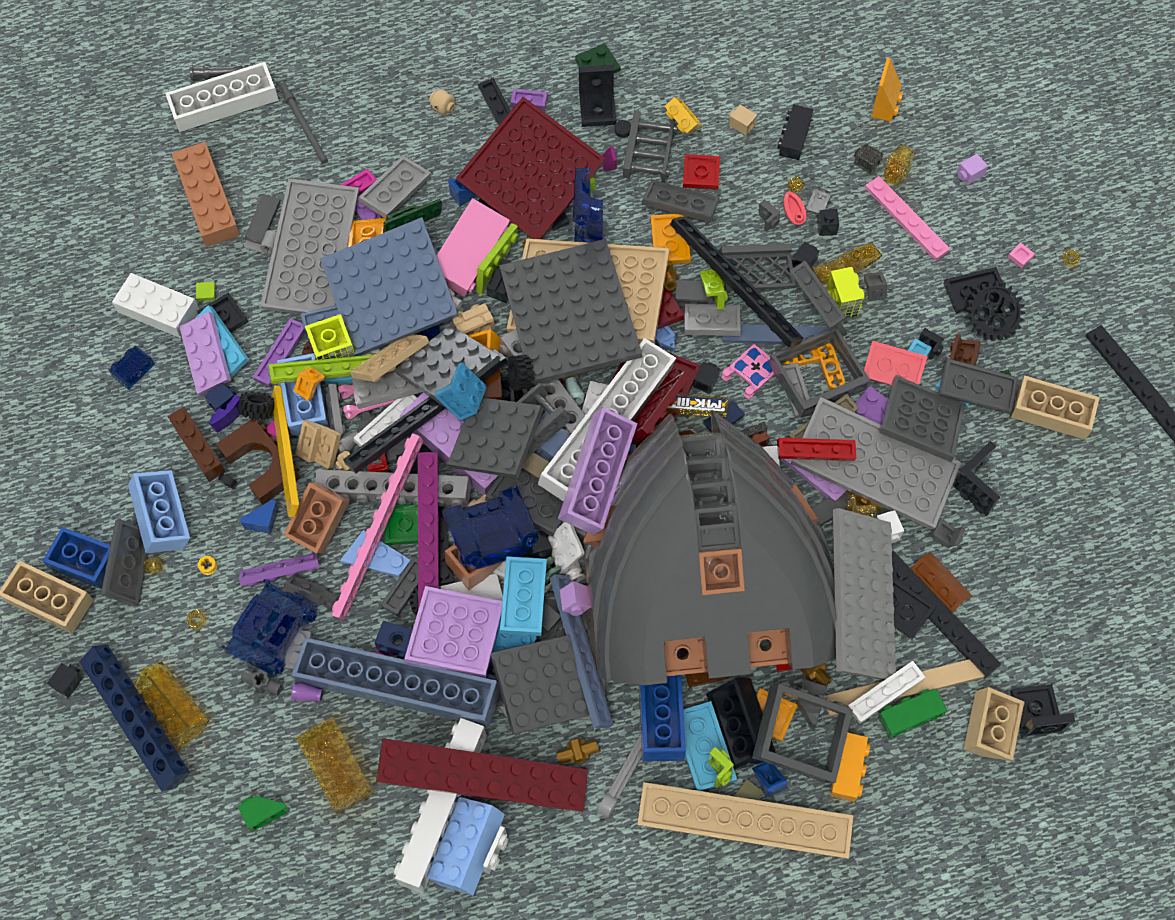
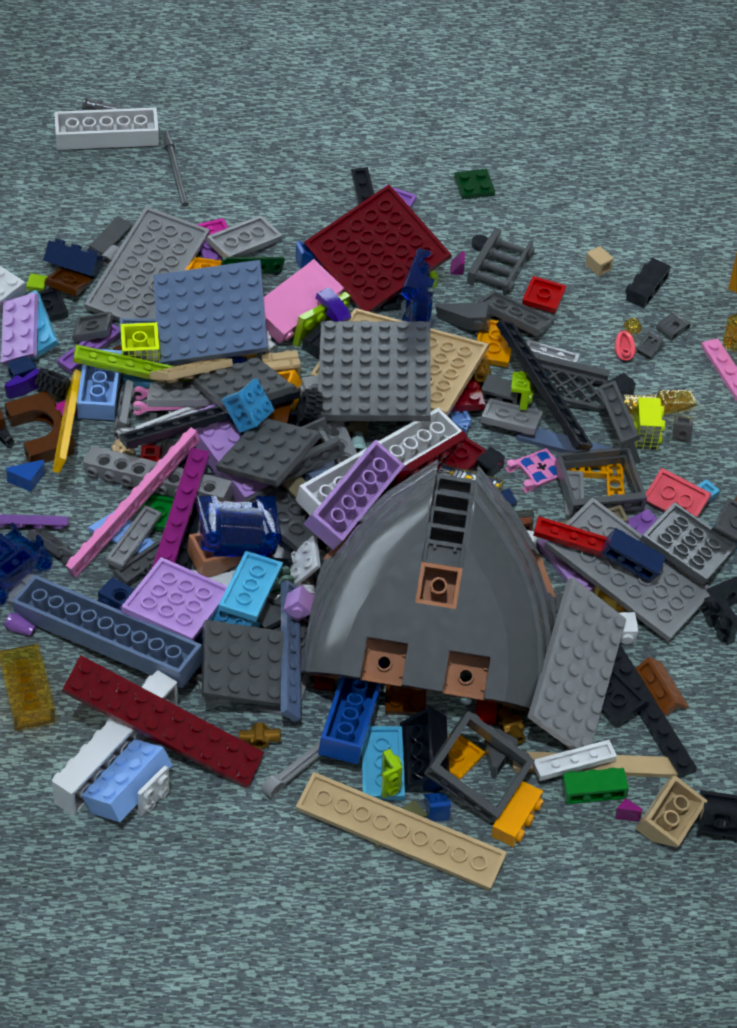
camera: 10 degrees right, 15 degrees down
nougat brick [172,142,240,247] -> none
nougat brick [284,482,350,553] -> none
light orange bracket [293,367,325,401] -> none
tan slope [295,420,342,470] -> none
tan head [429,89,456,115] -> none
black bracket [578,65,616,127] -> none
yellow plate [664,97,703,134] -> none
dark grey bracket [758,199,780,231] -> none
black brick [817,209,839,236] -> none
clear smoke brick [854,143,883,175] -> none
black bracket [919,328,944,360] -> none
dark grey bracket [929,518,965,548] -> none
none -> dark blue brick [43,238,103,277]
none -> reddish brown tile [44,267,93,296]
none -> dark grey tile [72,311,114,343]
none -> light grey tile [105,506,162,570]
none -> dark purple slope [315,287,351,321]
none -> dark grey slope [435,302,491,331]
none -> light grey plate [527,340,580,363]
none -> dark blue brick [600,528,666,583]
none -> magenta slope [615,798,643,822]
none -> dark grey piece [656,312,691,341]

